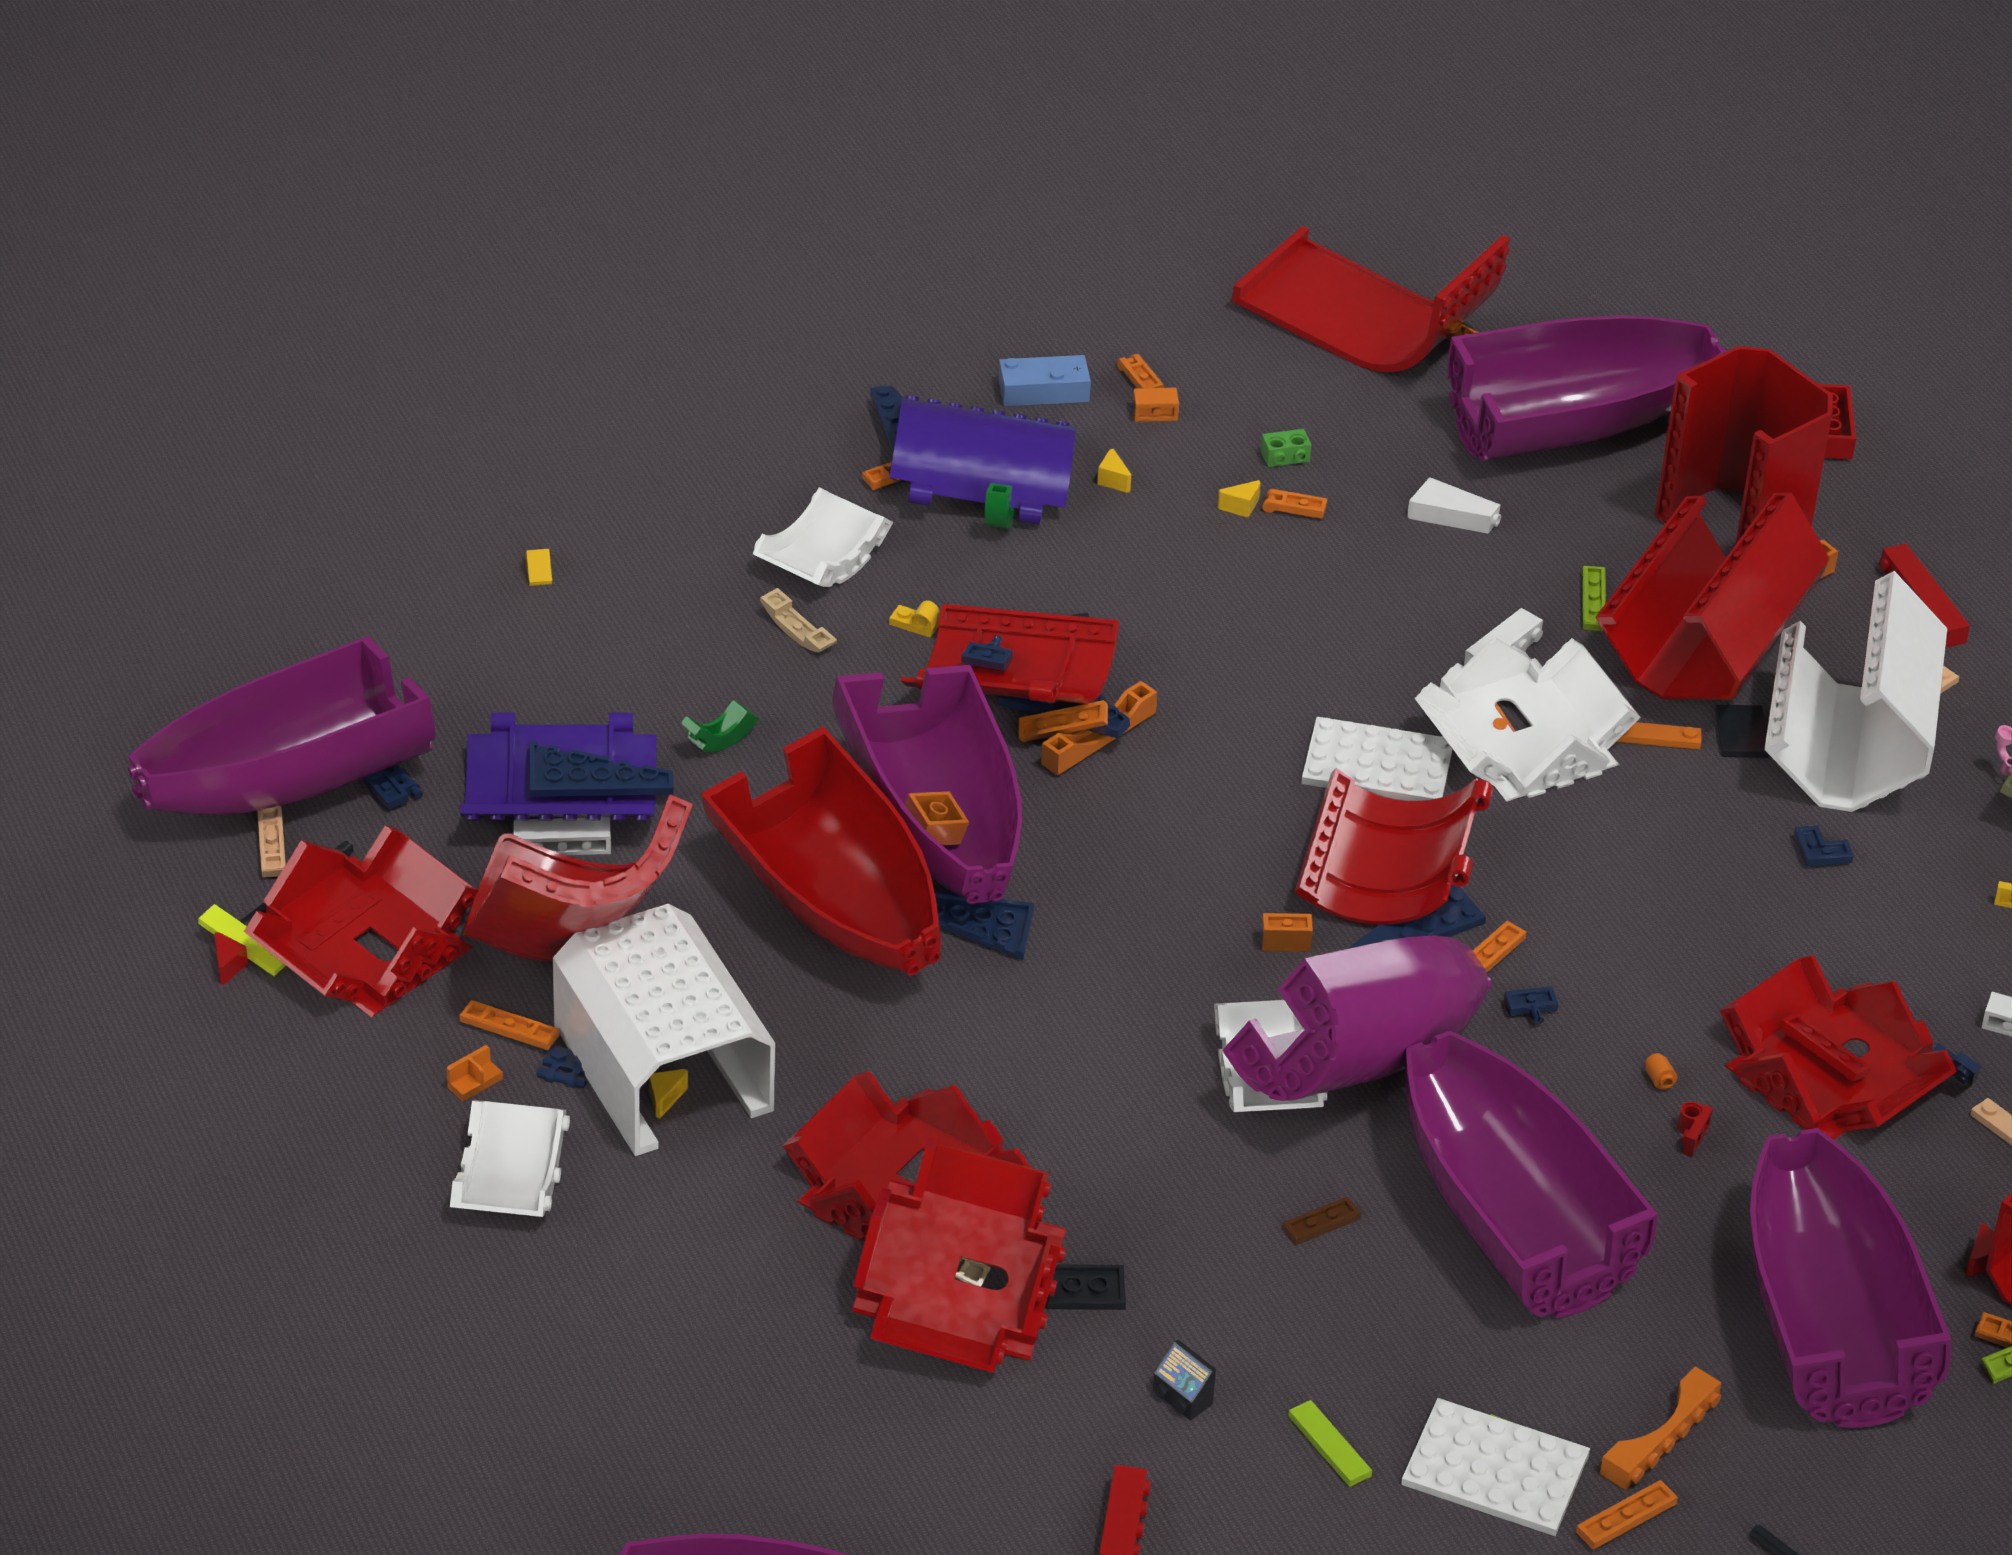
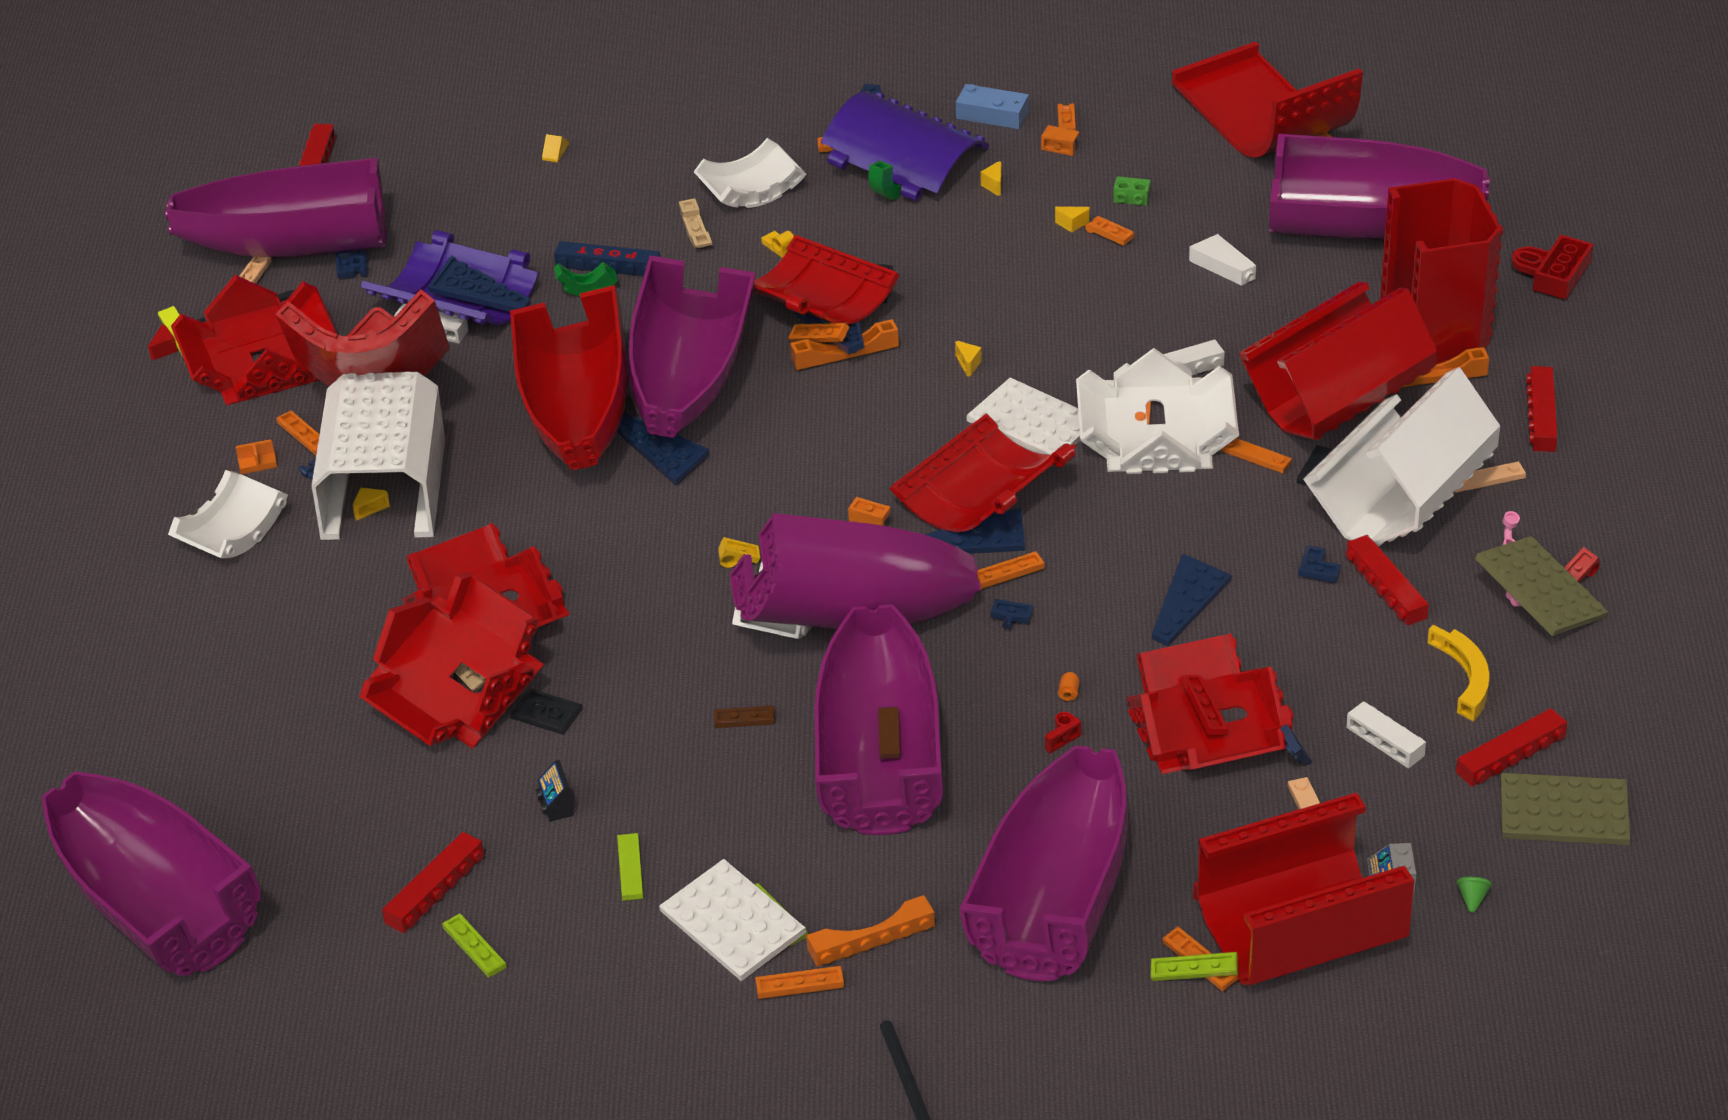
camera: 30 degrees right, 0 degrees up
orange brick [904,791,969,845] -> none
dark blue plate [961,635,1013,671] -> none
none -> red brick [299,124,336,166]
none -> dark blue brick [554,241,660,276]
none -> yellow plate [718,537,760,568]
none -> reddish brown tile [878,707,900,759]
none -> yellow slope [955,341,982,377]
none -> dark blue wing [1152,553,1232,647]
none -> red brick [1346,535,1429,626]

